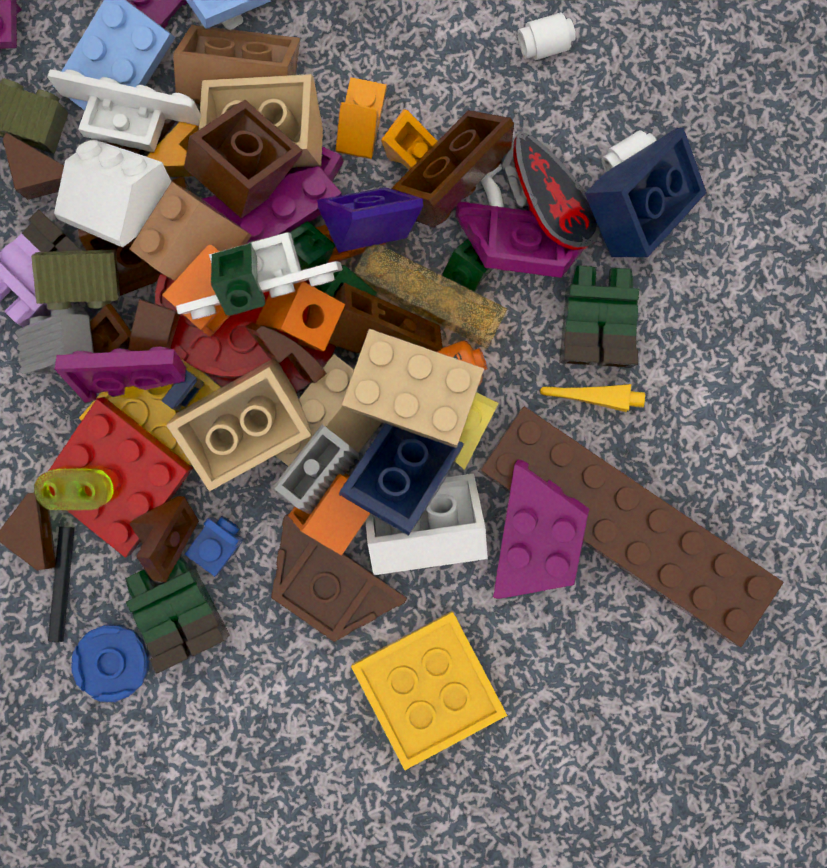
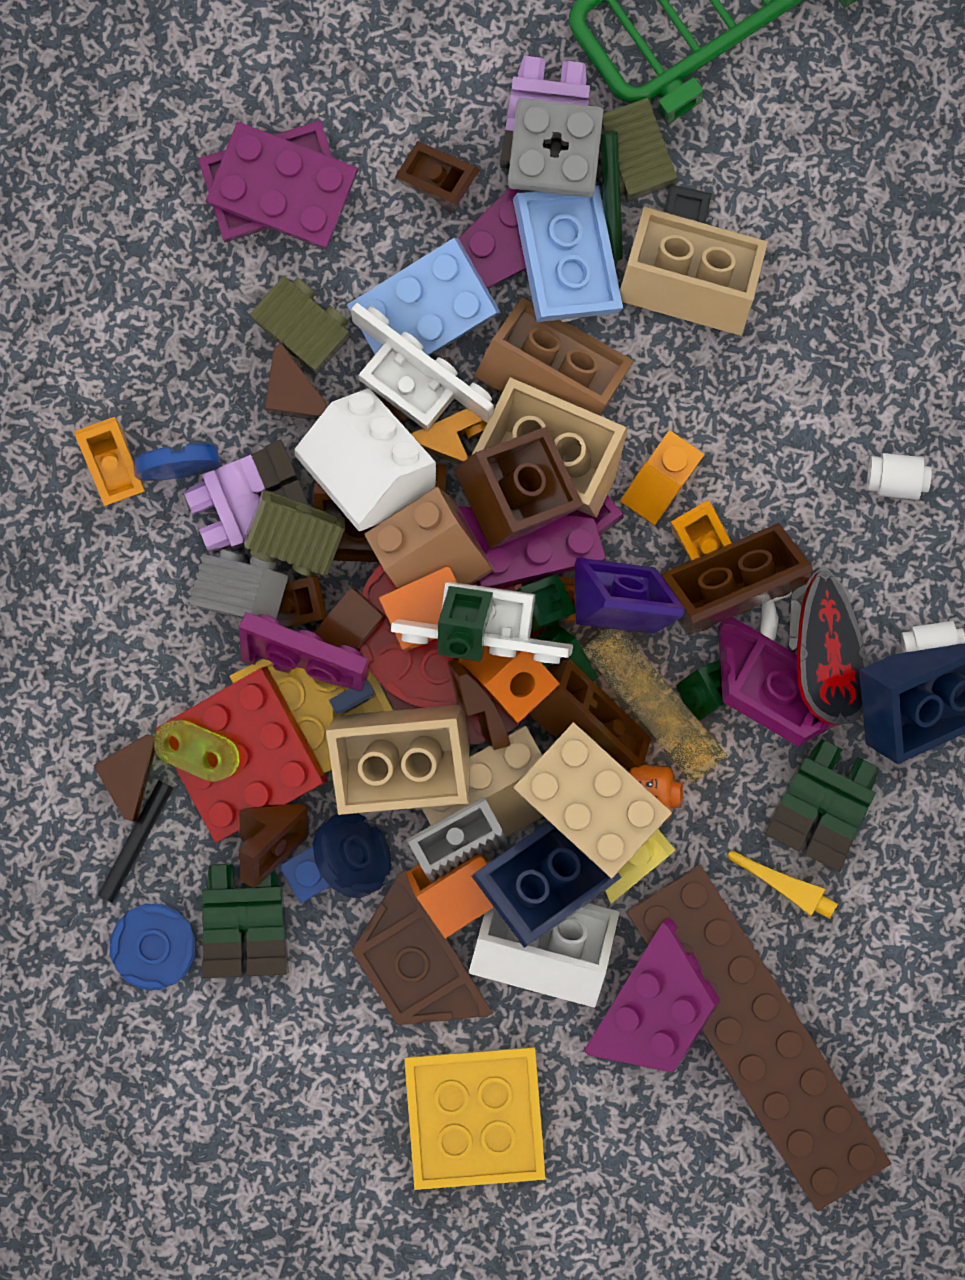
camera: 30 degrees right, 0 degrees up
none -> dark blue tile [313,813,392,898]

